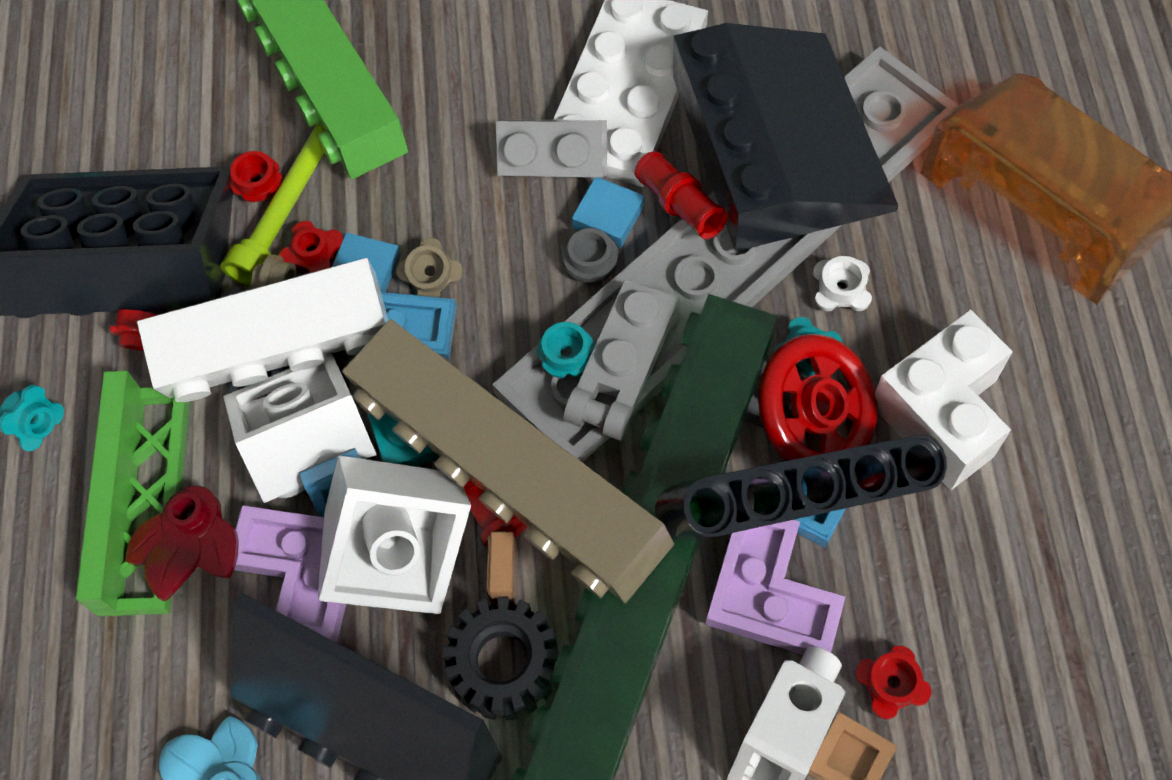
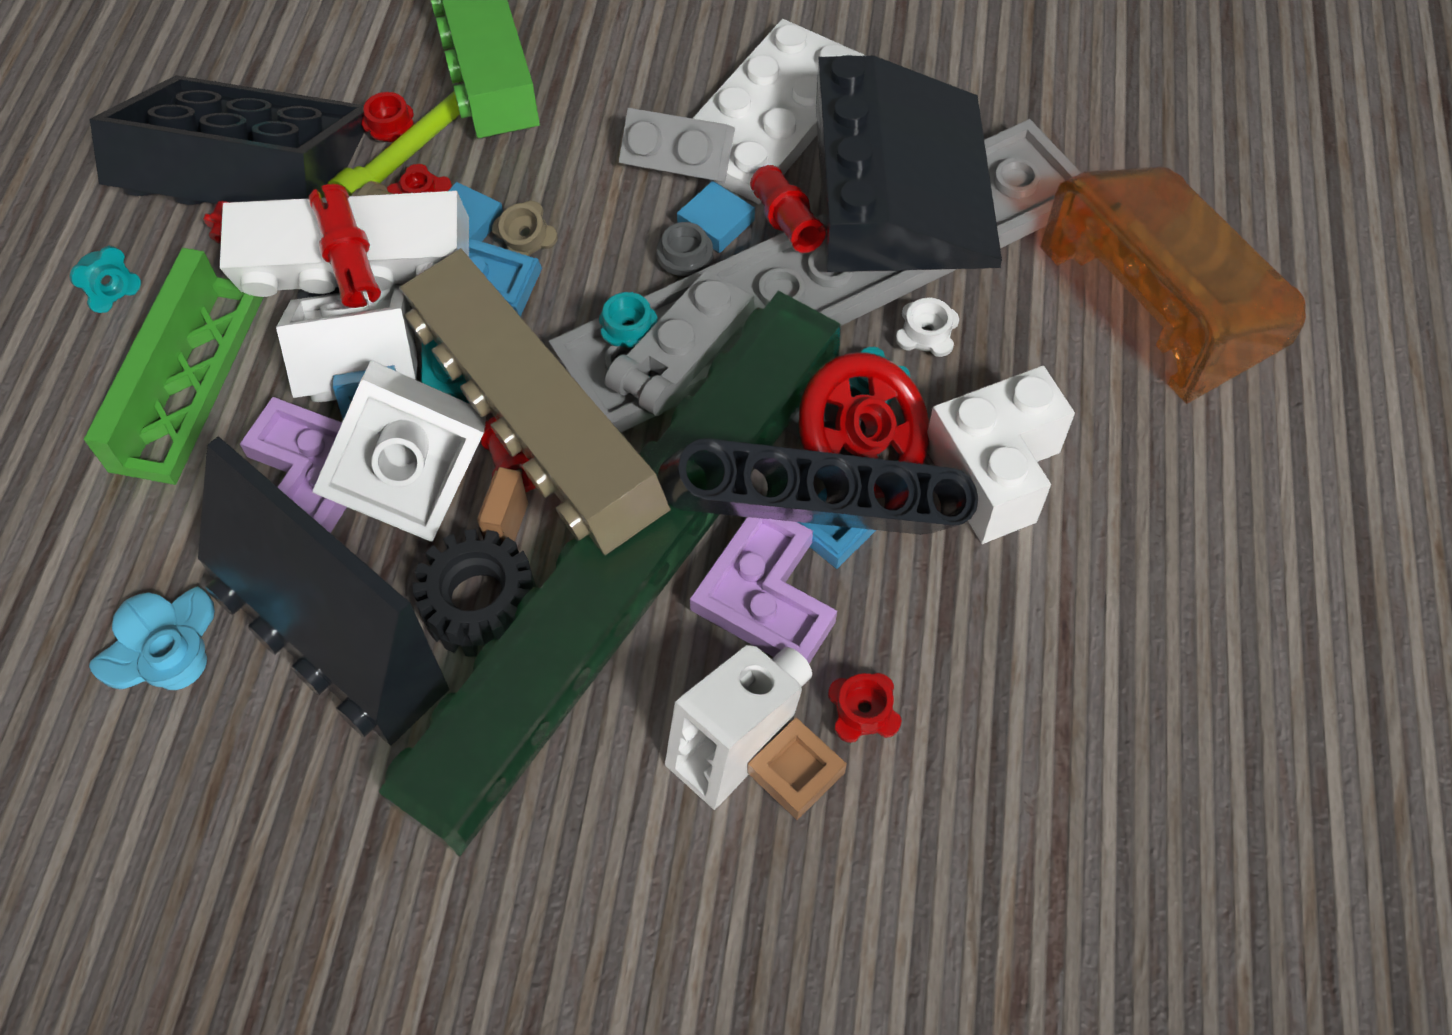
camera: 10 degrees right, 5 degrees down
dark red plate [125,486,239,602] -> none
none -> red pin [309,184,381,308]

